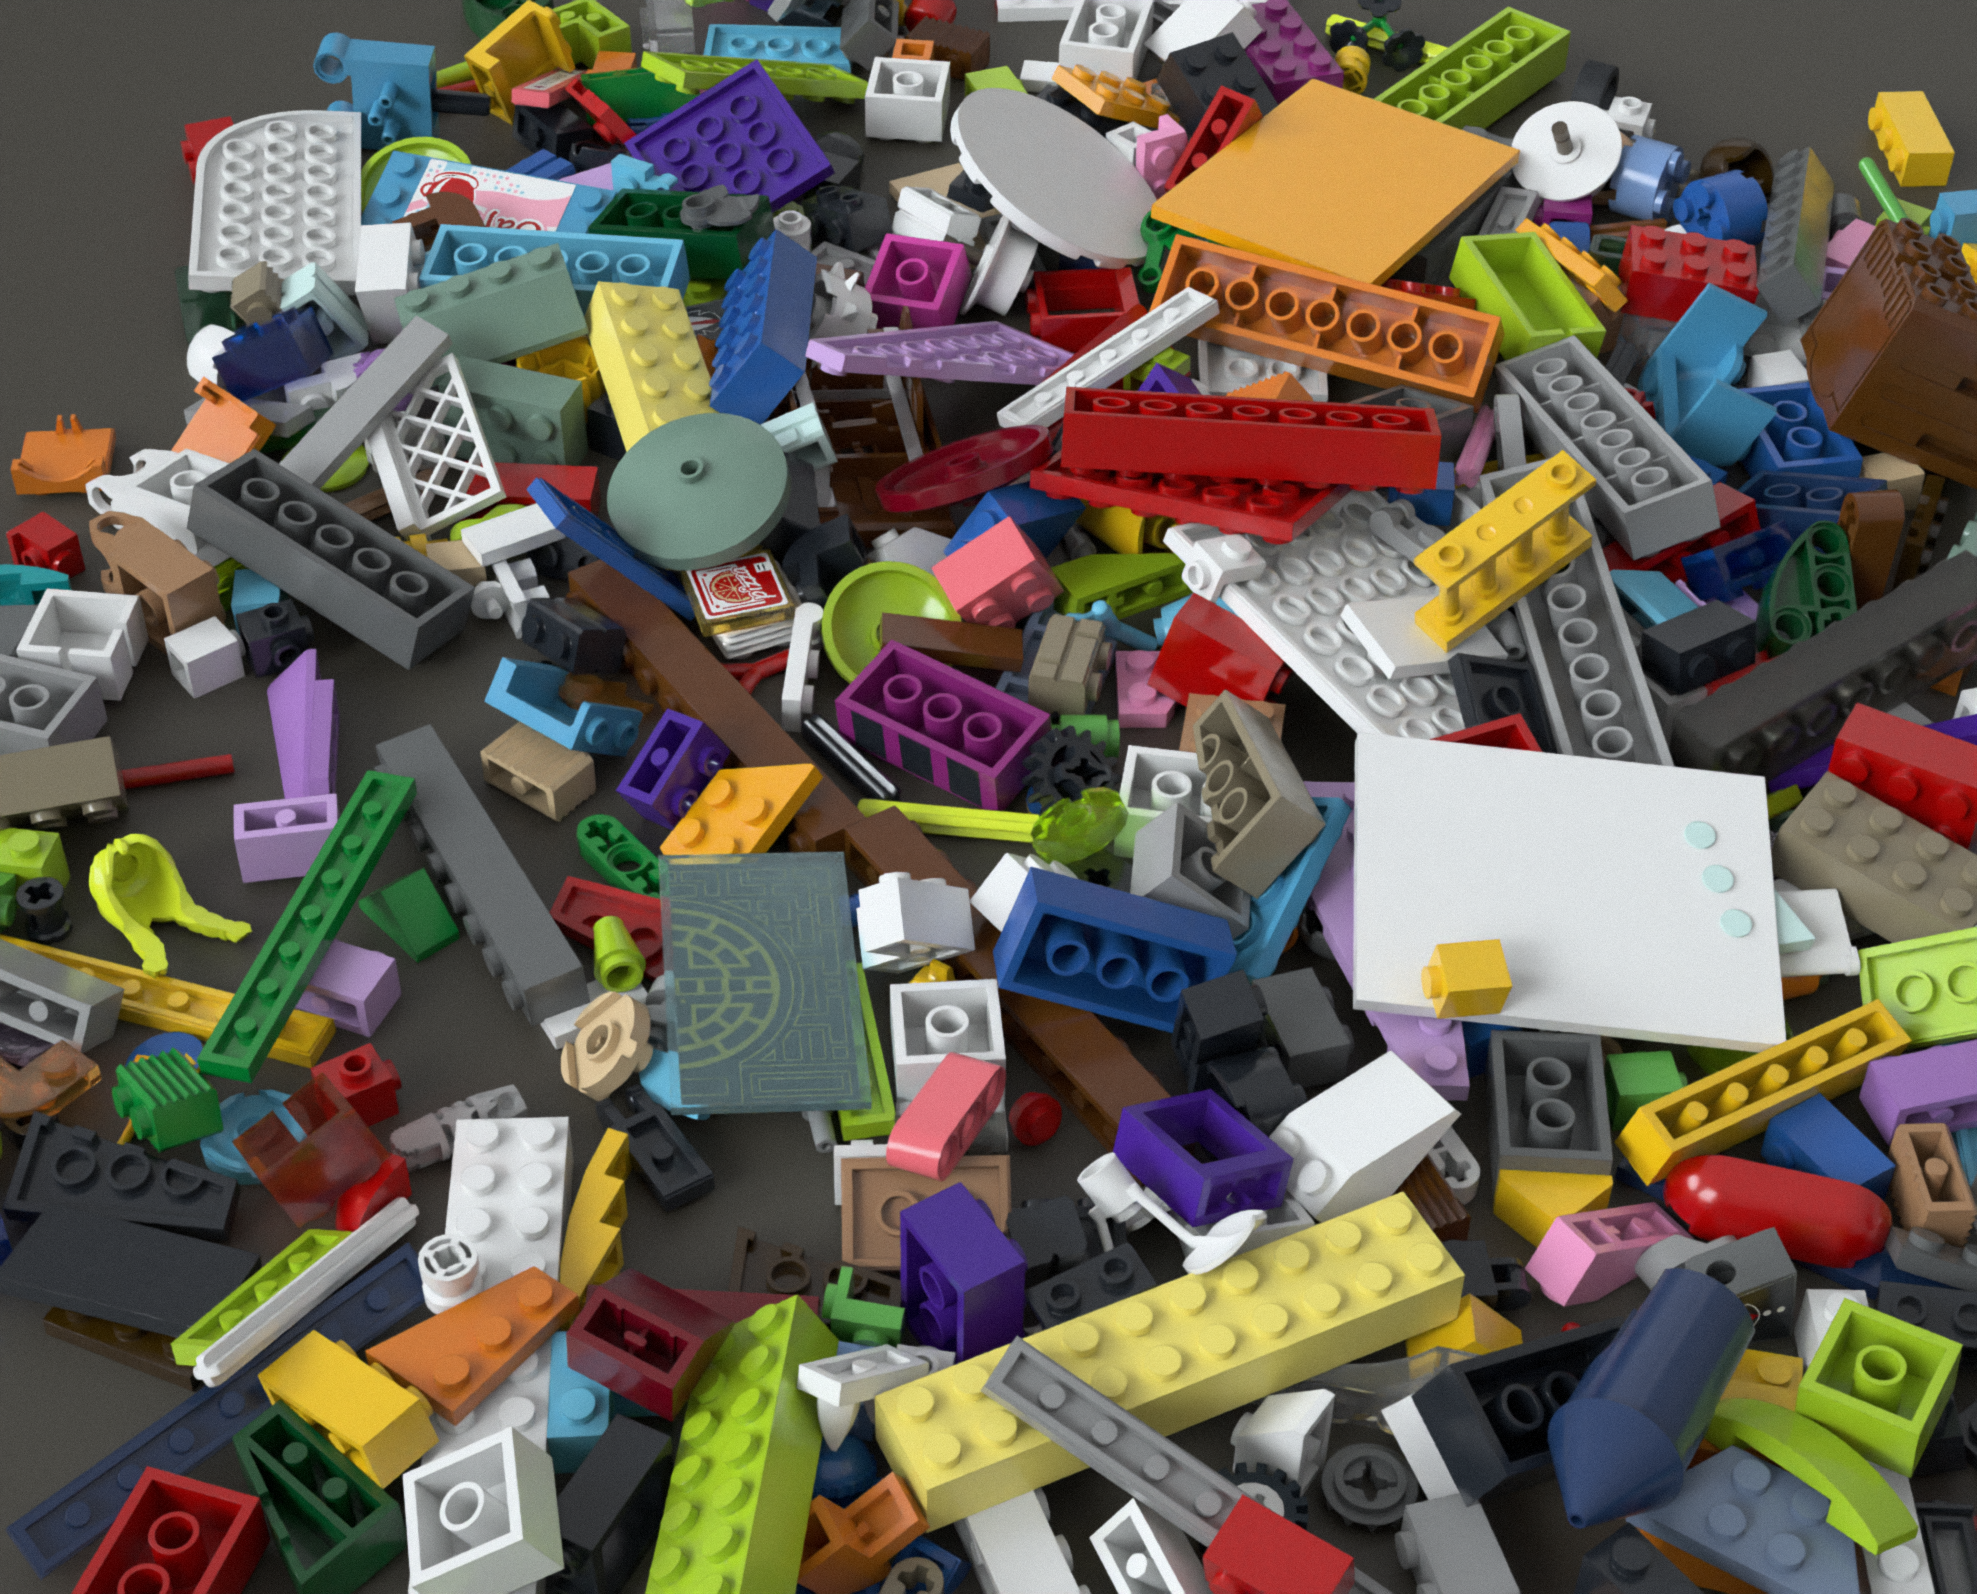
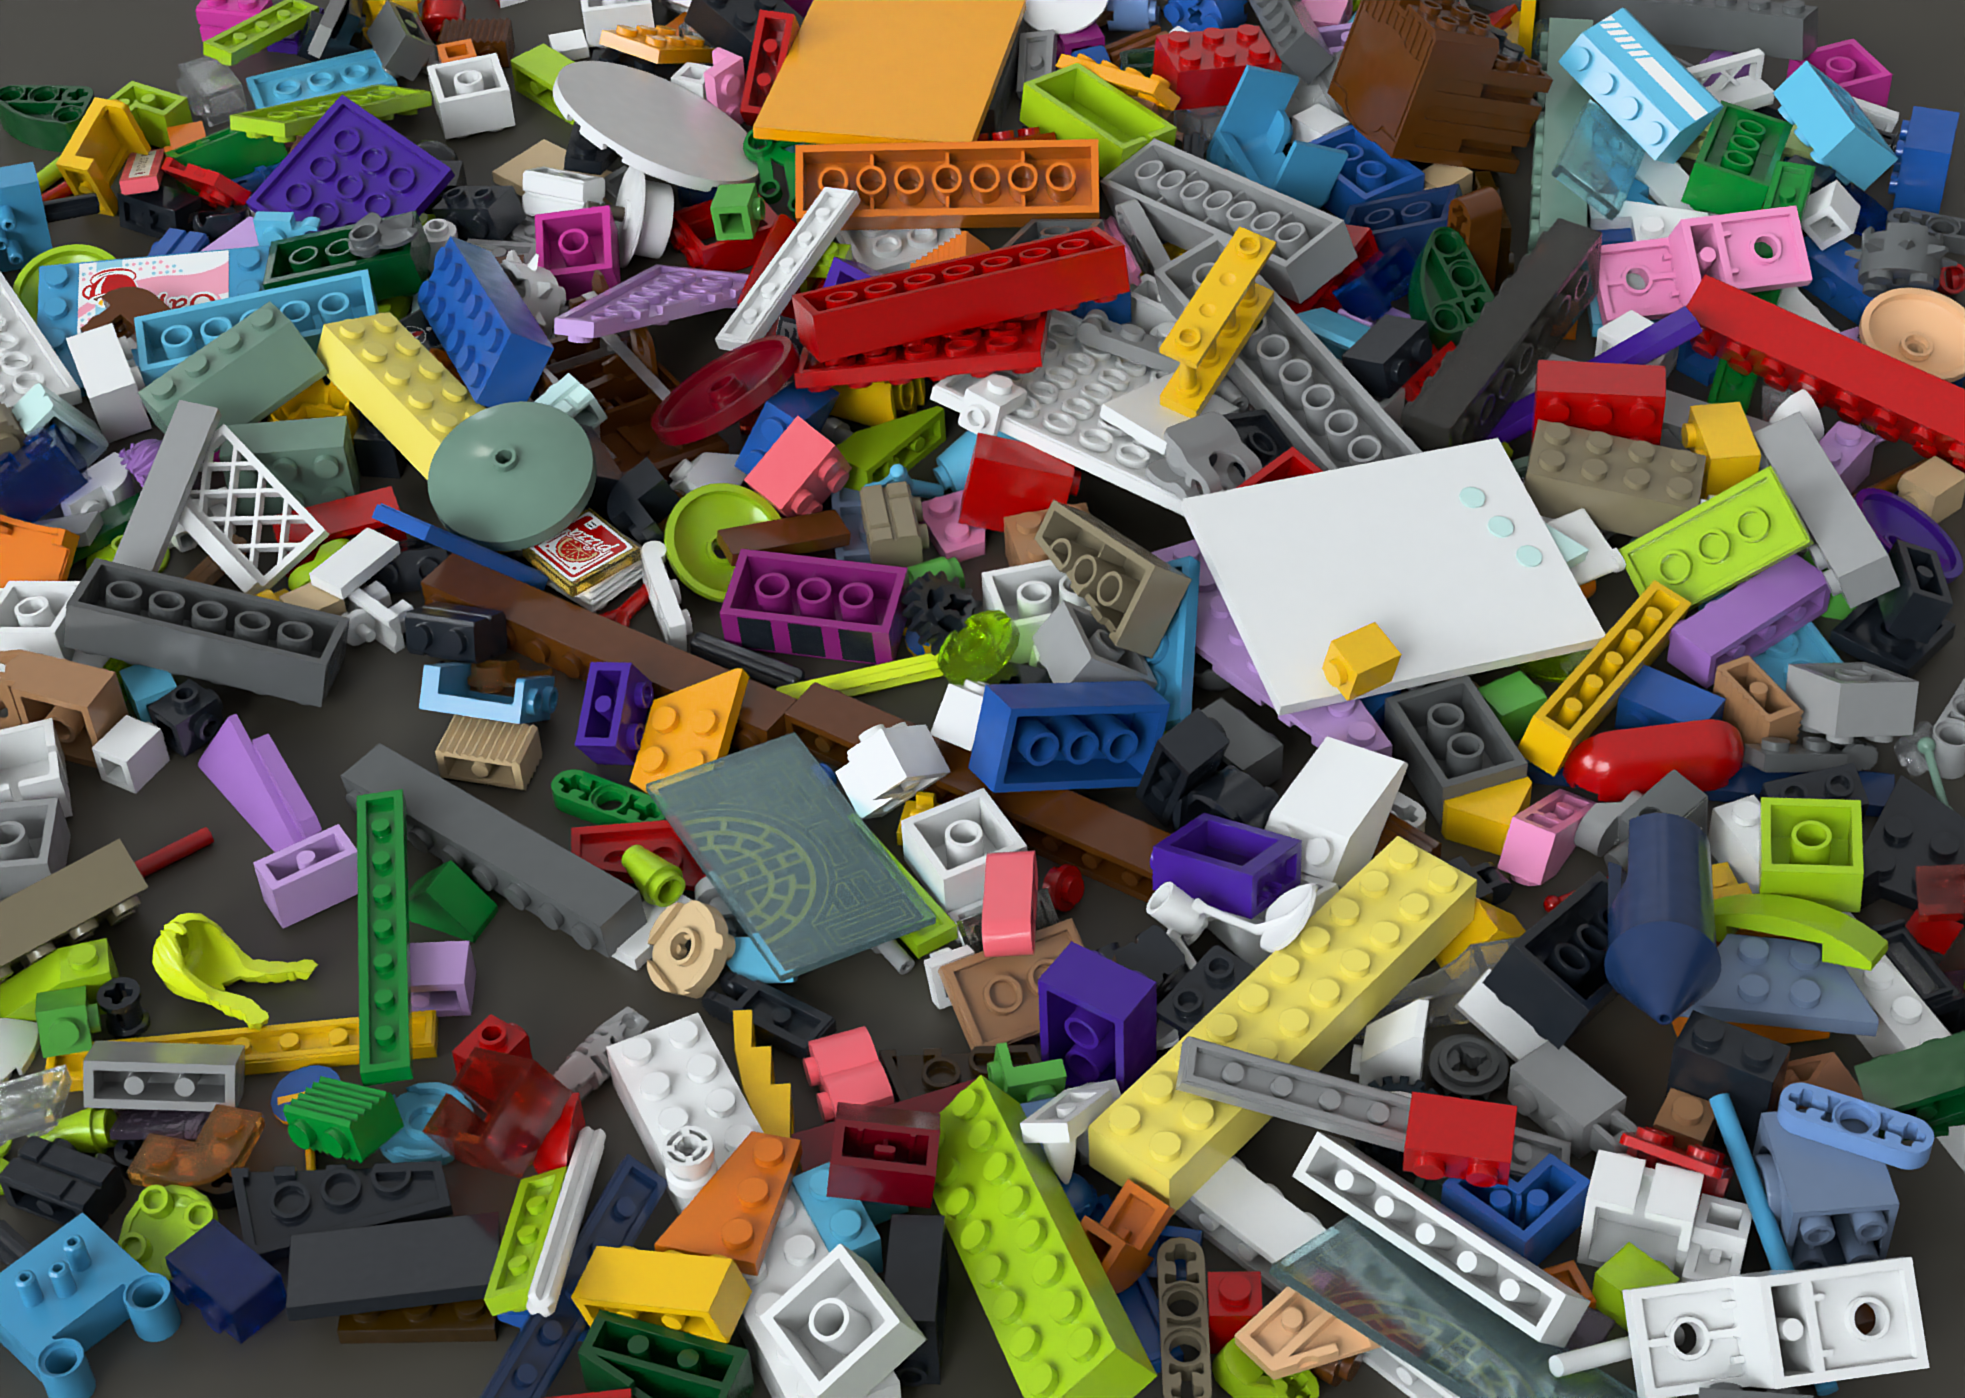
camera: 20 degrees left, 0 degrees up
none -> bright green brick [710,183,766,241]
none -> coral brick [803,1026,894,1123]
none -> light grey piece [1146,411,1262,501]

